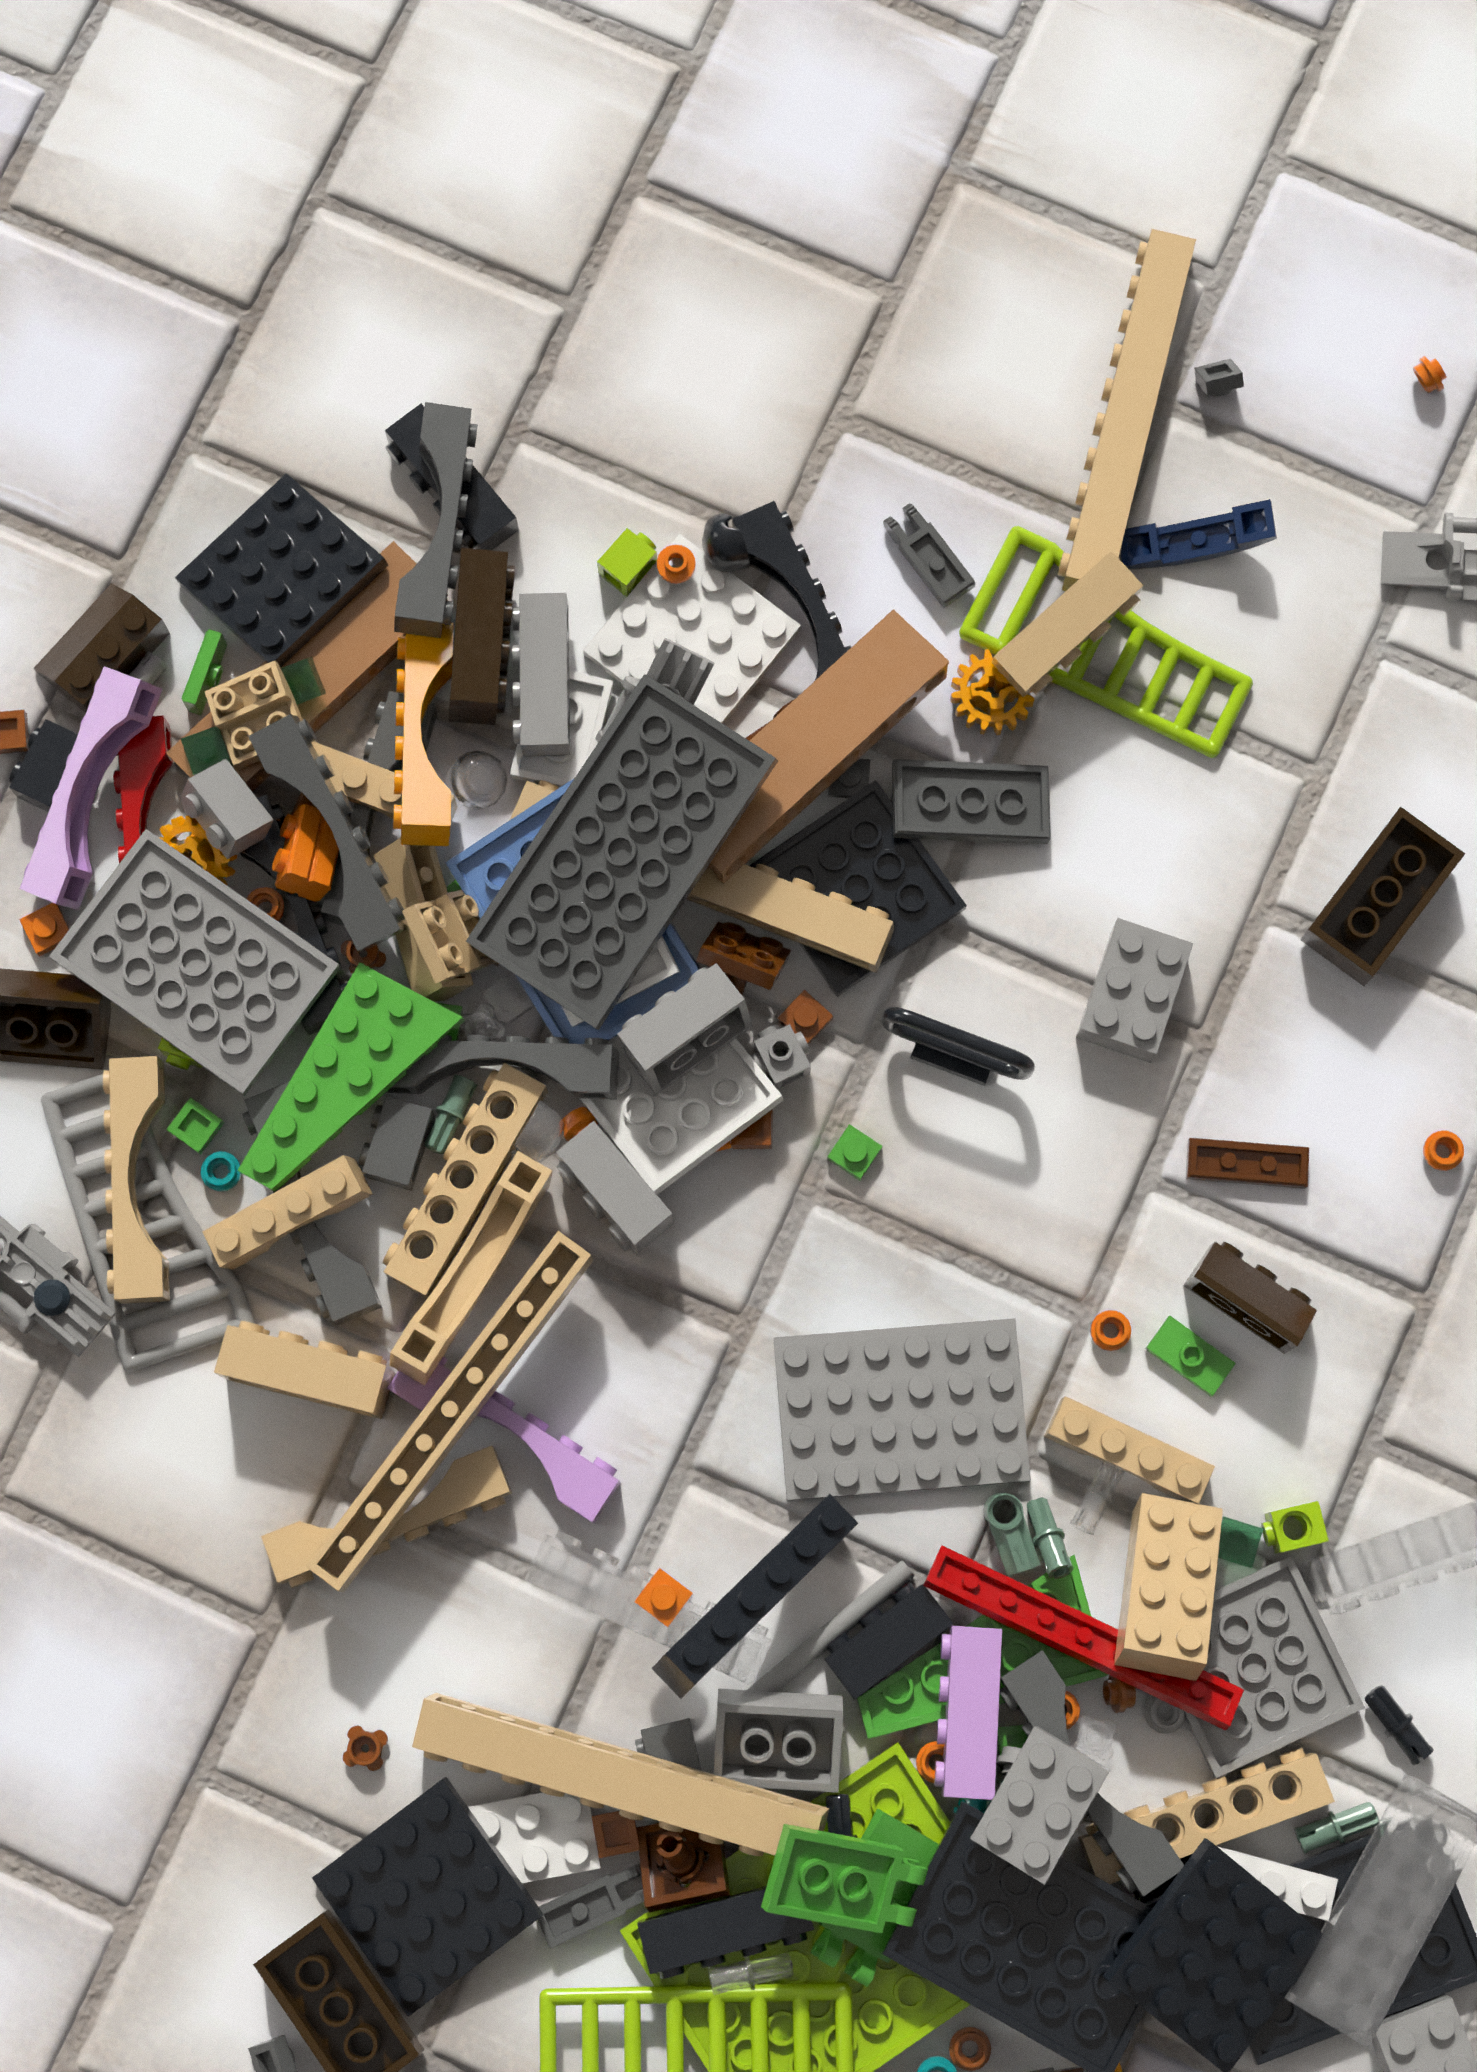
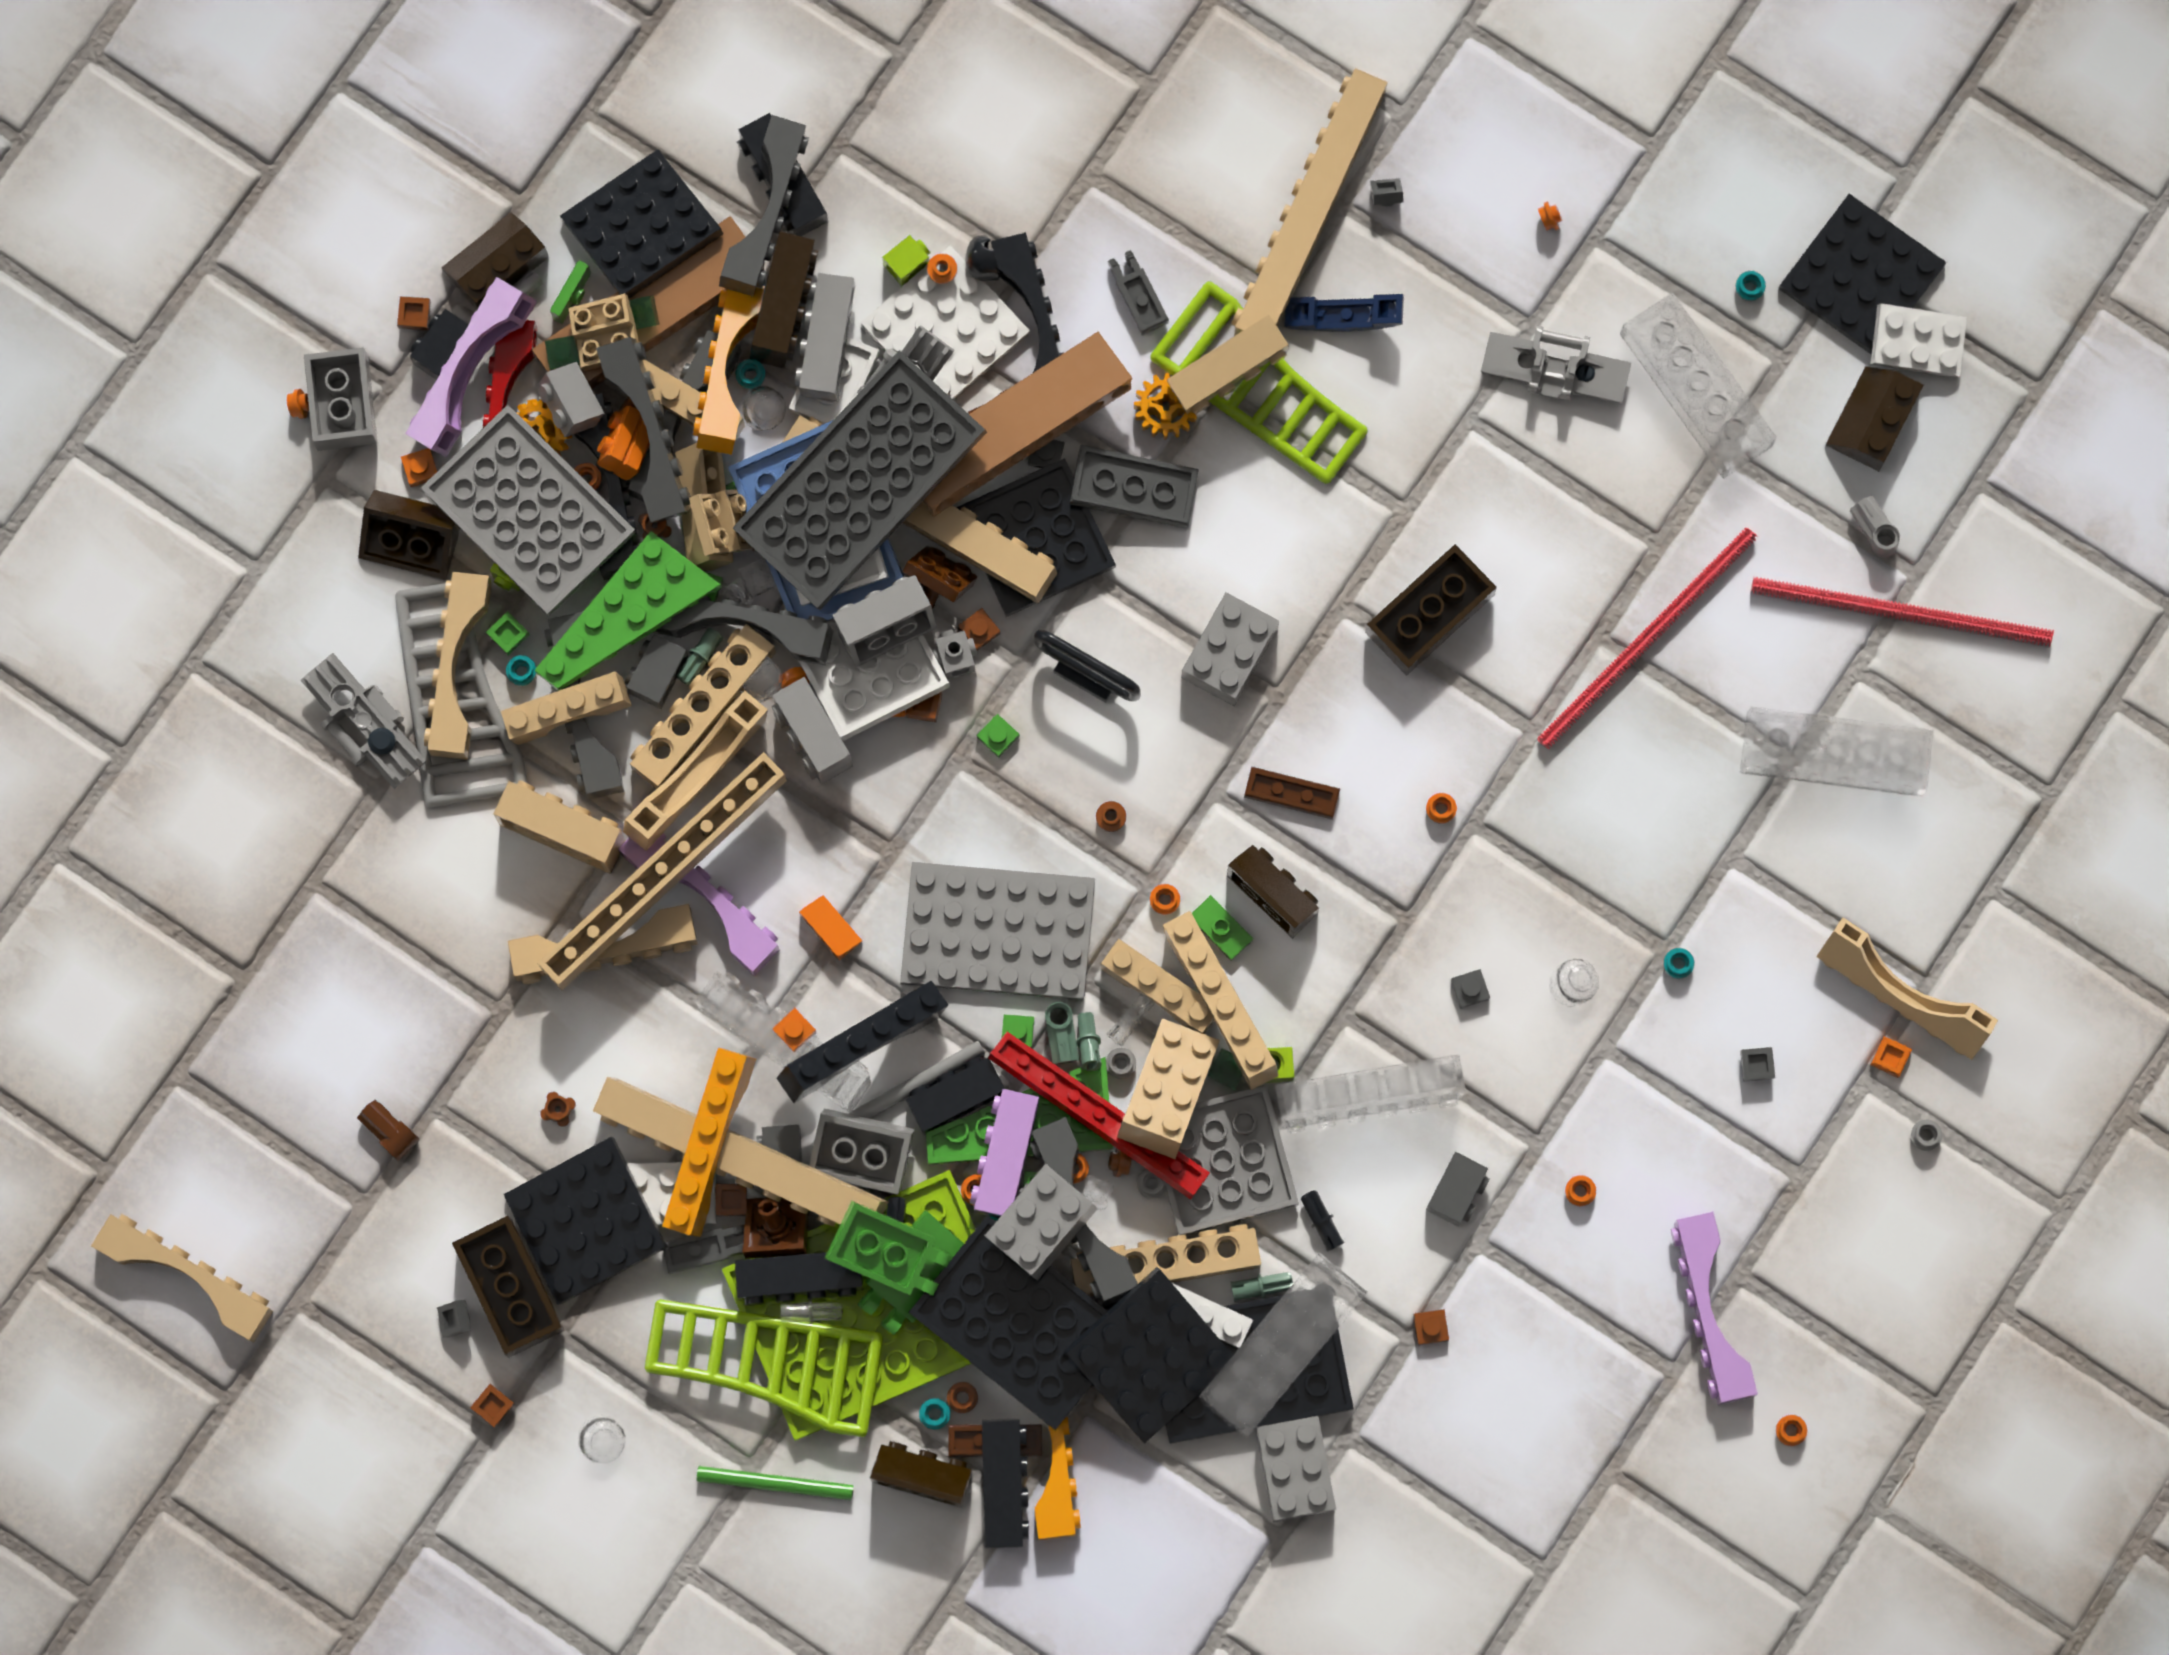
camera: 10 degrees right, 0 degrees up
none -> reddish brown piece [357,1099,420,1161]
none -> light orange arch [662,1047,756,1237]
none -> teal plate [735,359,766,389]
none -> orange slope [799,895,863,961]
none -> bright green plate [1002,1014,1034,1048]
none -> dark orange plate [1096,801,1126,832]
none -> light grey plate [1106,1048,1136,1079]
none -> tan arch [1163,911,1278,1090]

